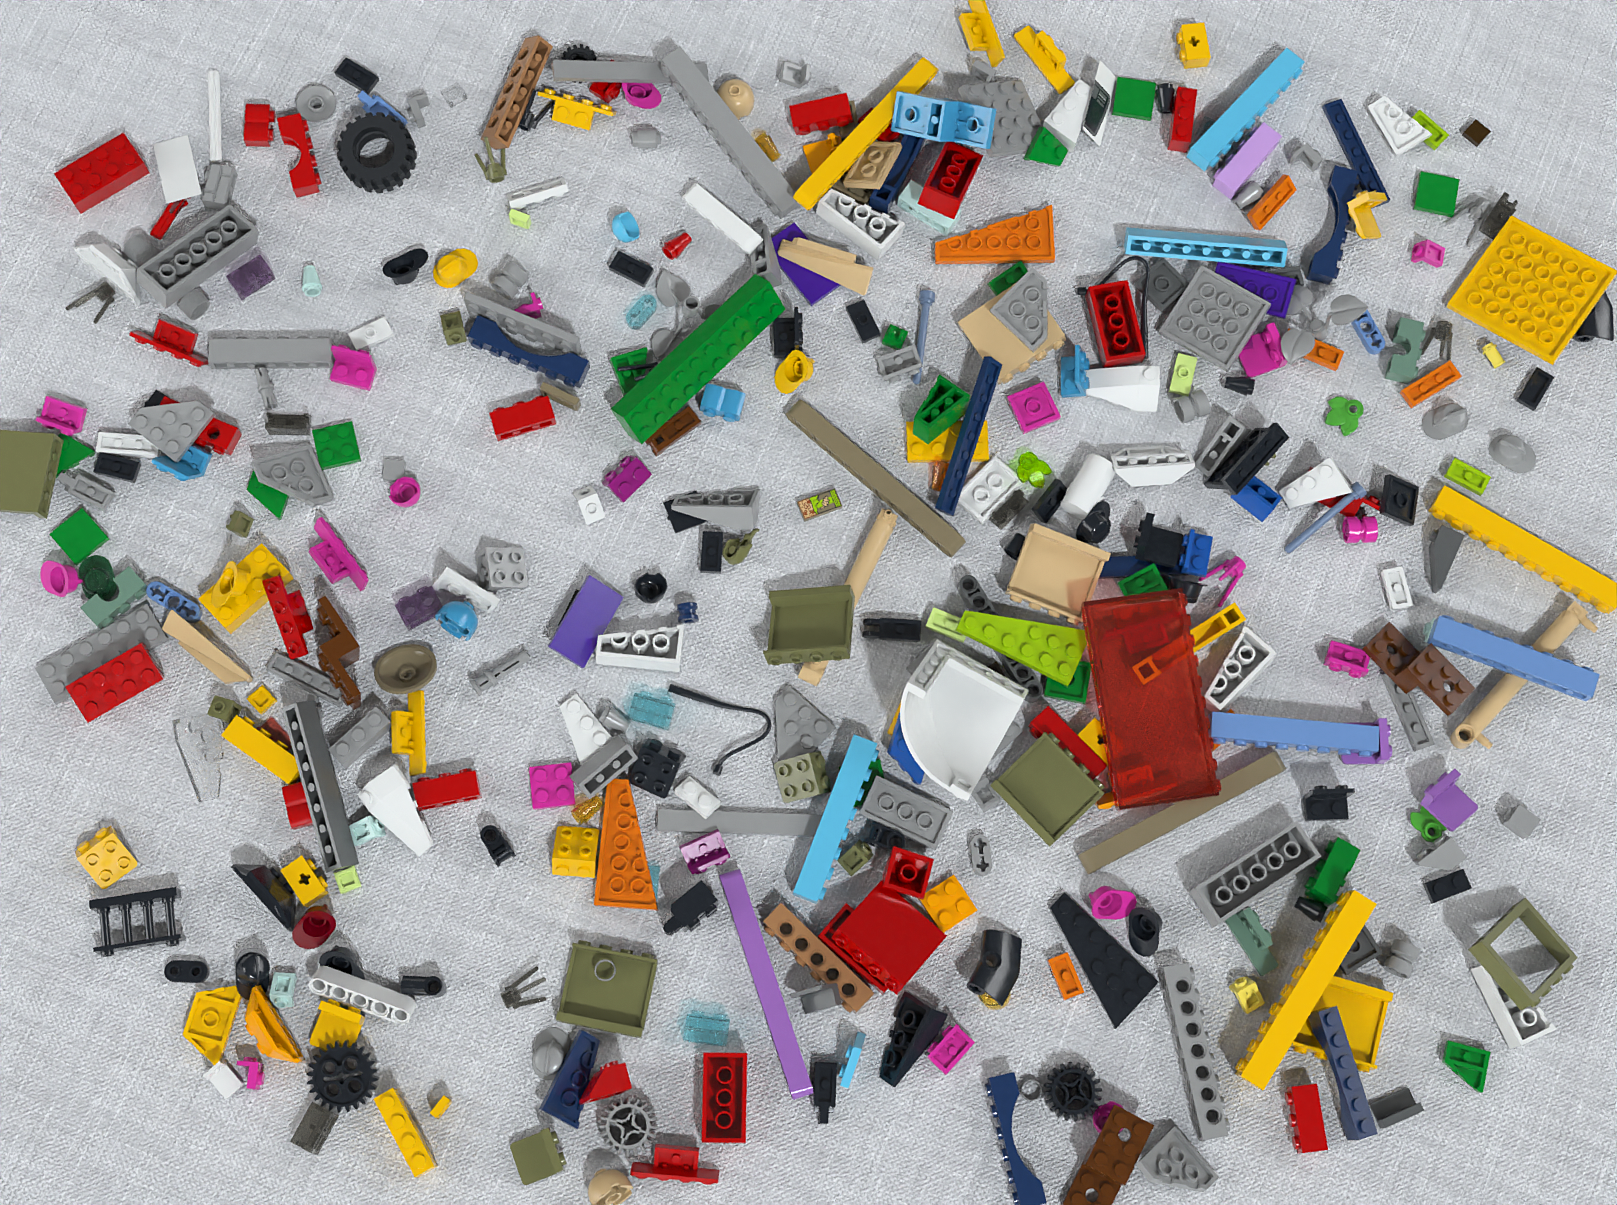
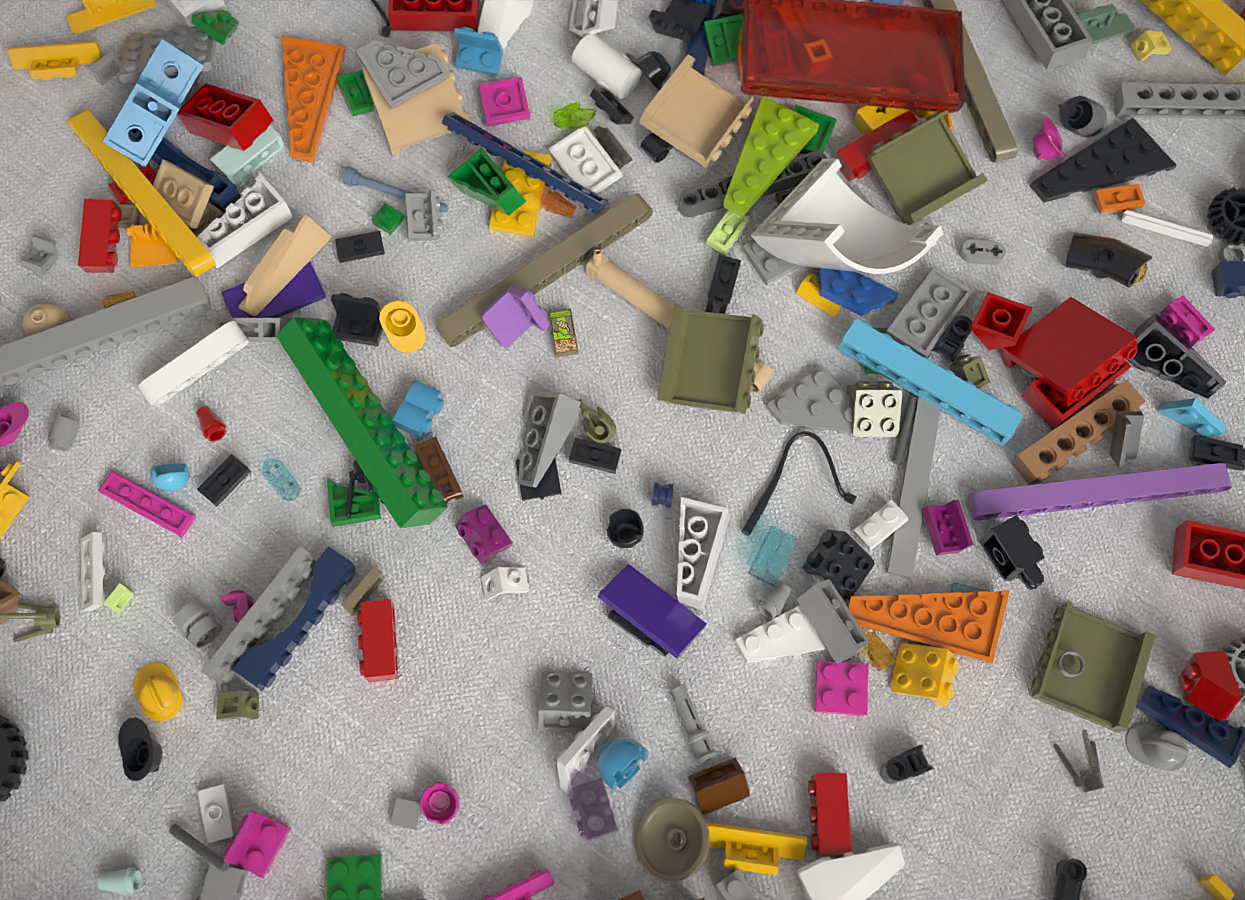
camera: 75 degrees left, 5 degrees down
light grey plant [652,271,721,361] -> none
clear light blue brick [683,1010,730,1047] -> none
light orange plate [918,875,977,933] -> none
none -> dark pink tile [98,471,196,538]
none -> dark grey bar [169,824,230,872]
none -> medium lavender bracket [481,284,550,348]
none -> reddish brown panel [688,757,750,815]
none -> dark grey bar [892,396,917,464]
none -> white axle [1121,210,1213,247]

